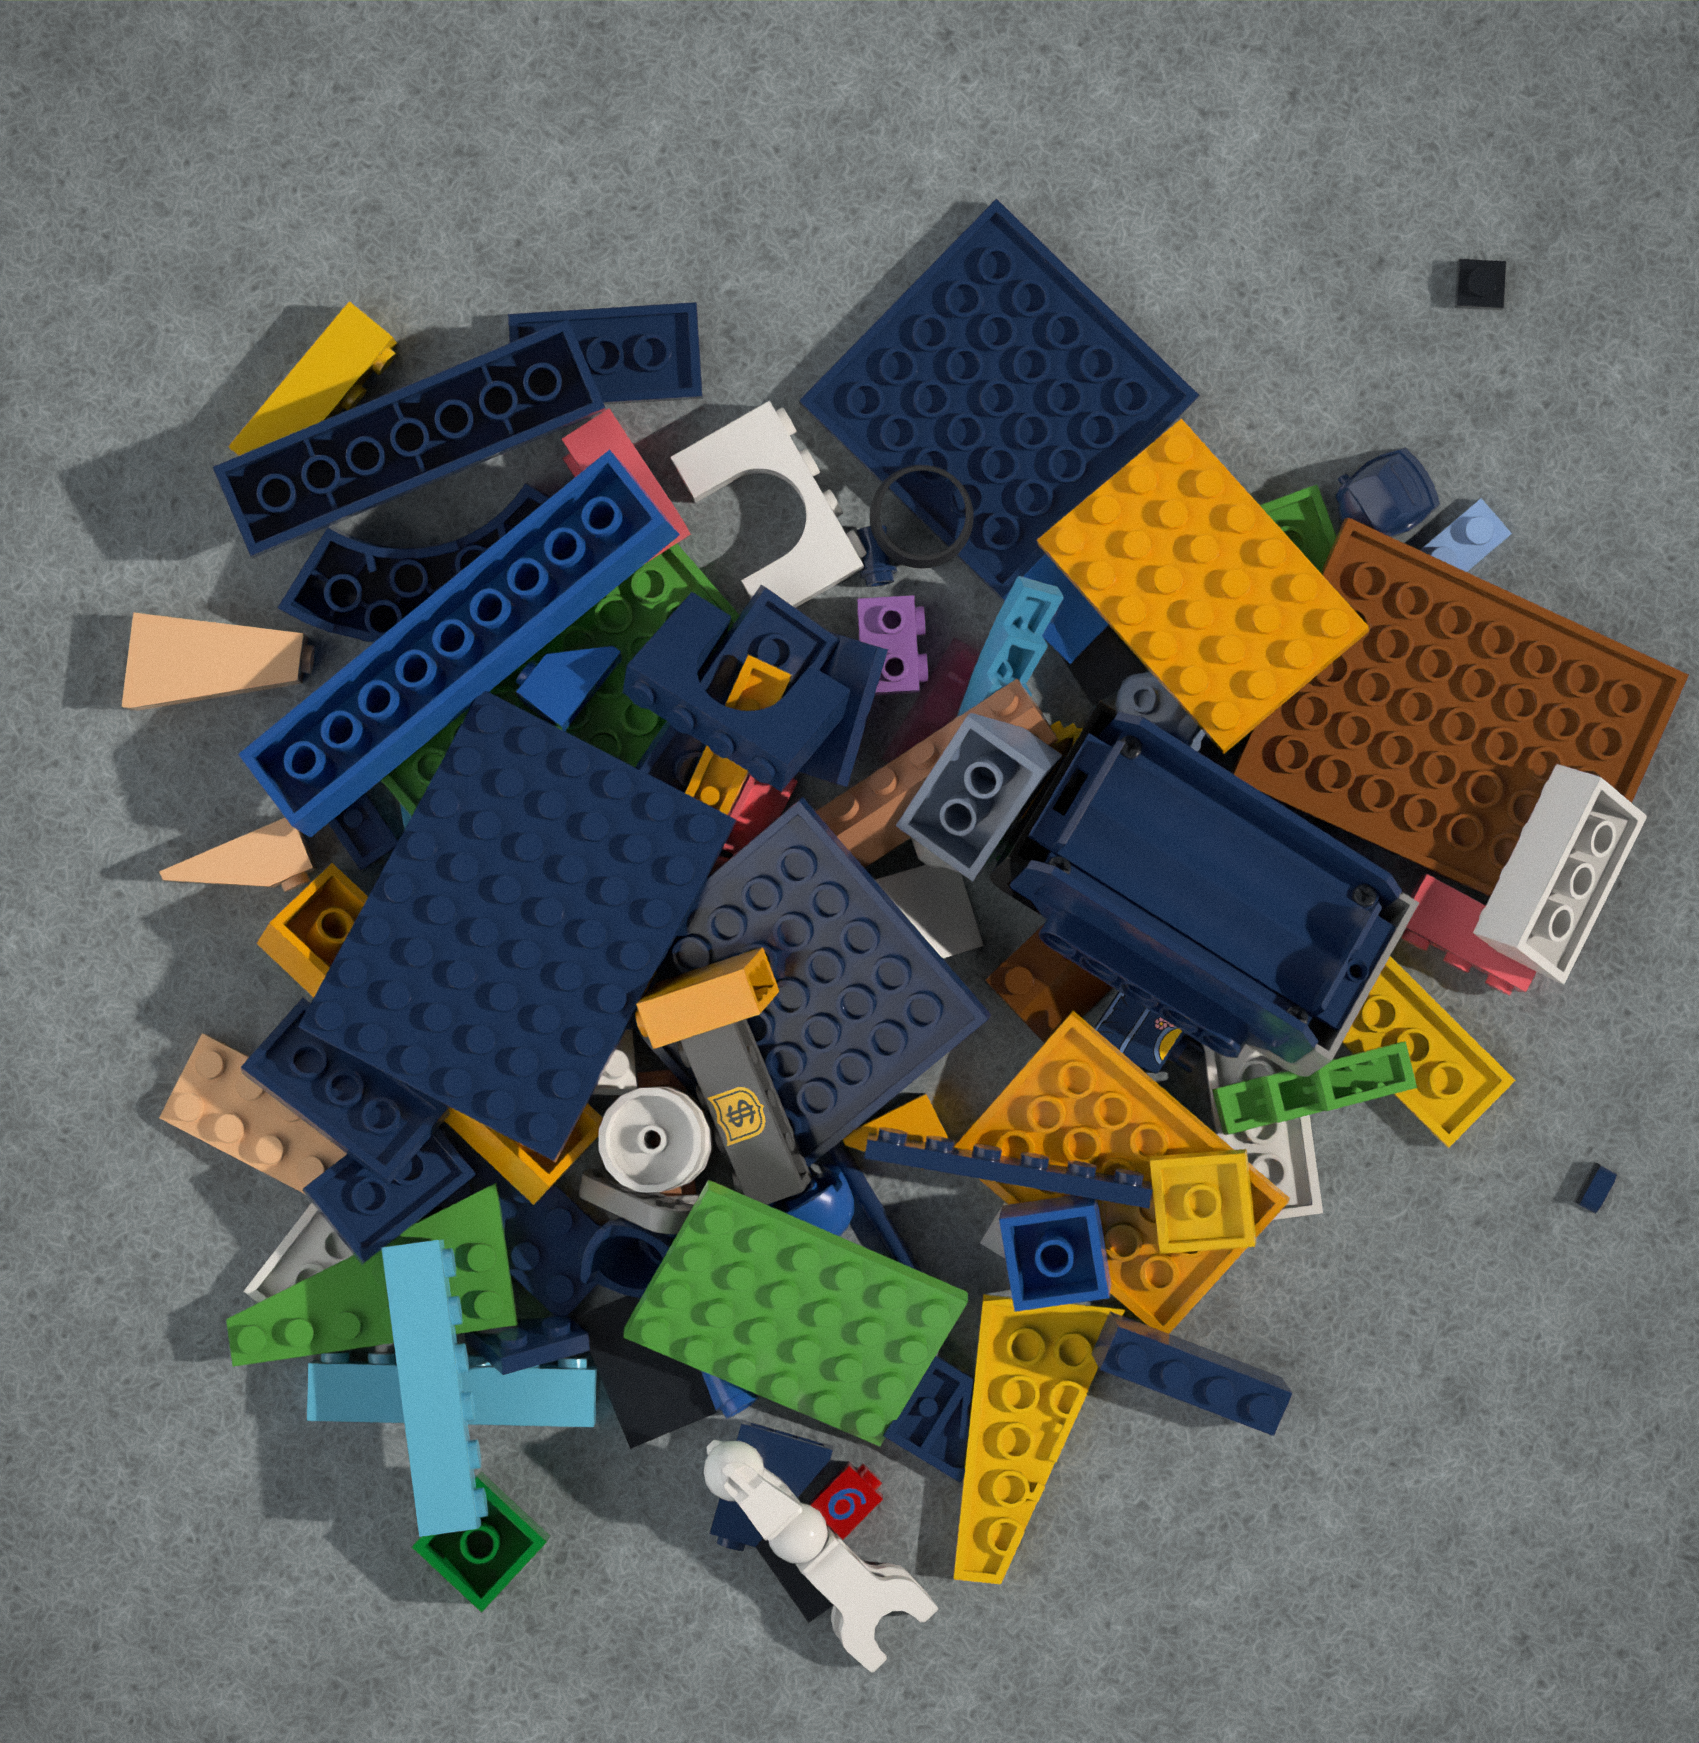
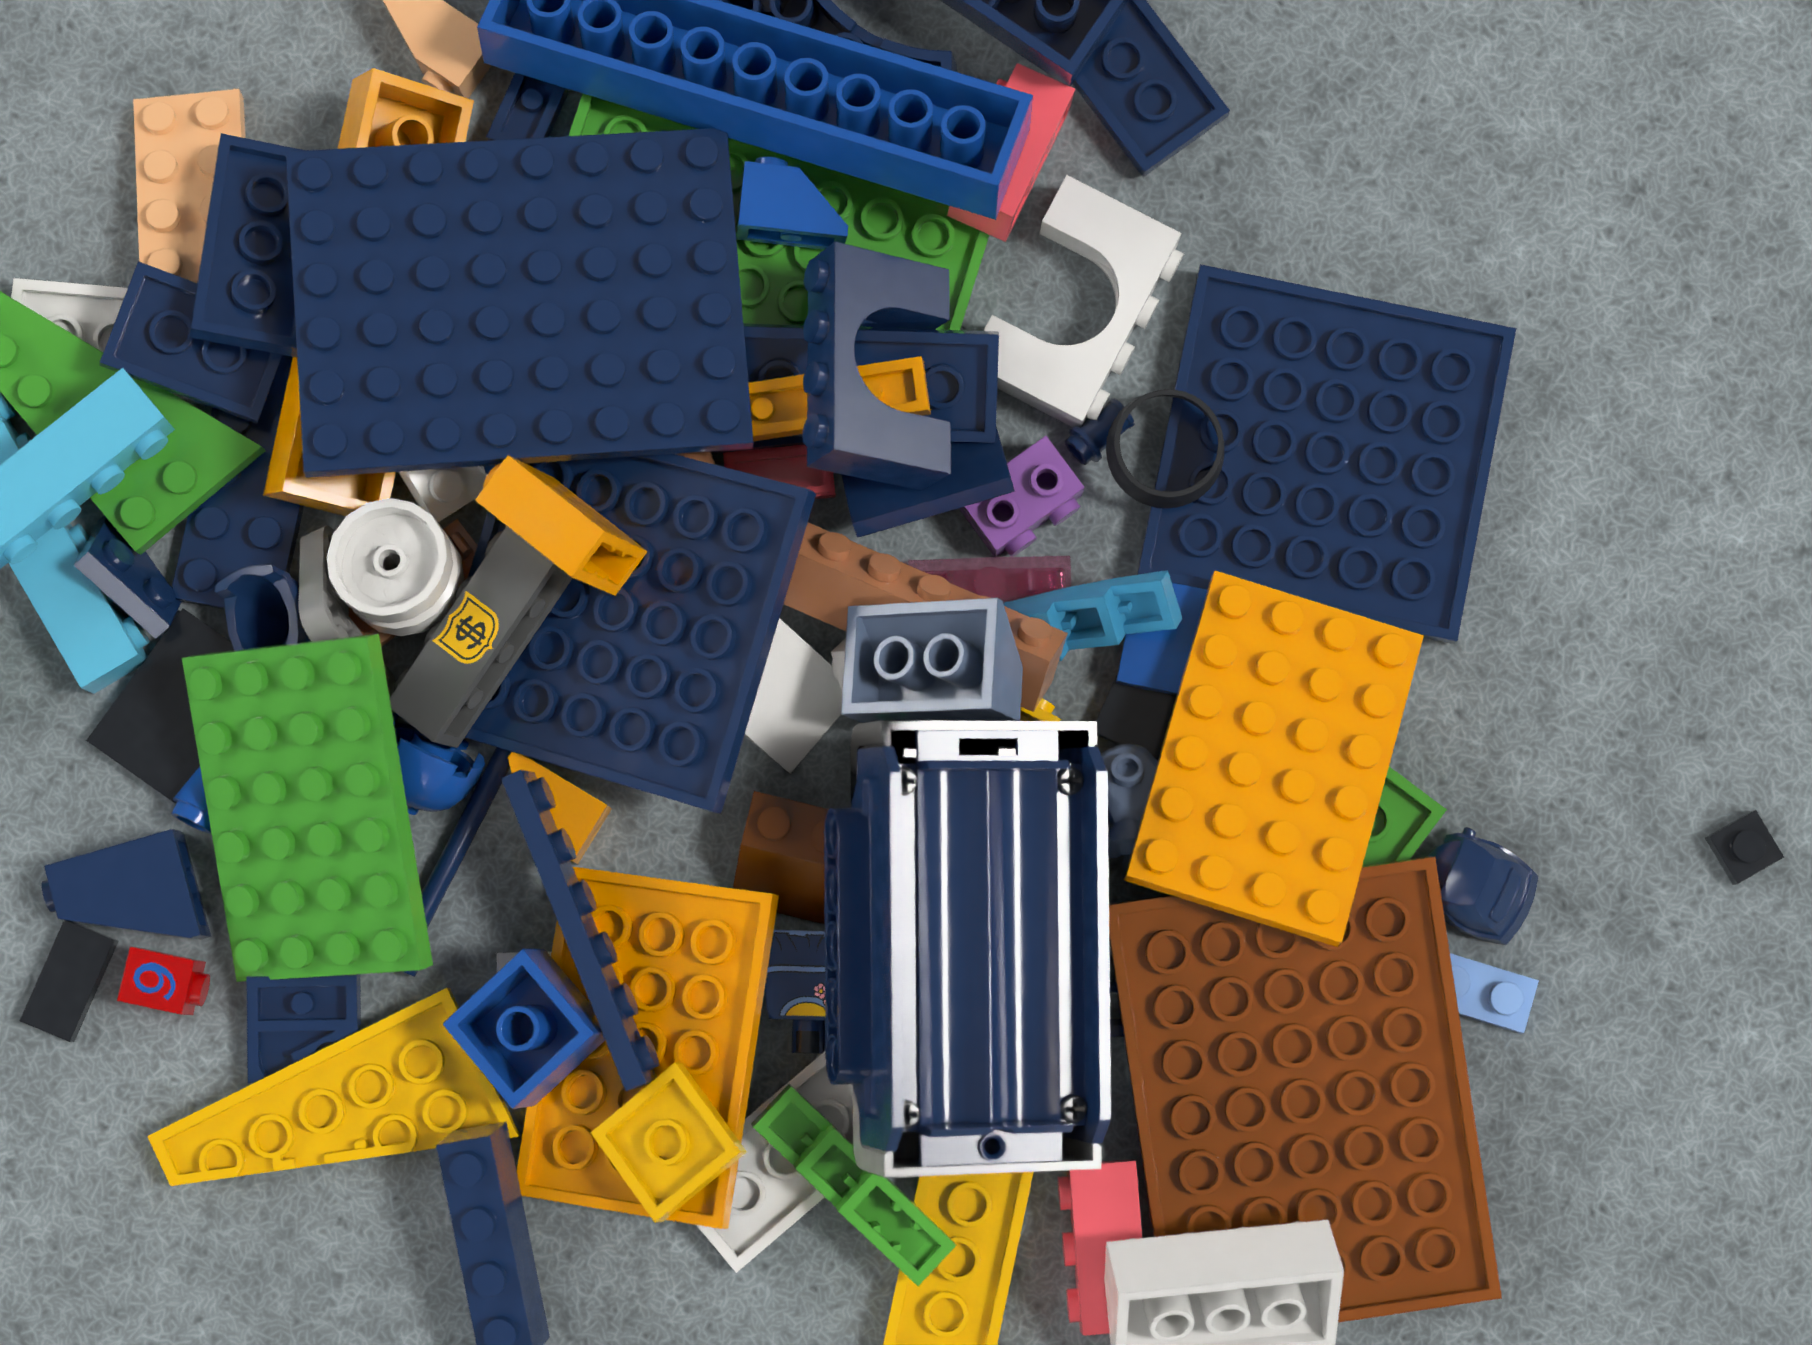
camera: 65 degrees right, 5 degrees down
white piece [704,1440,938,1672] -> none

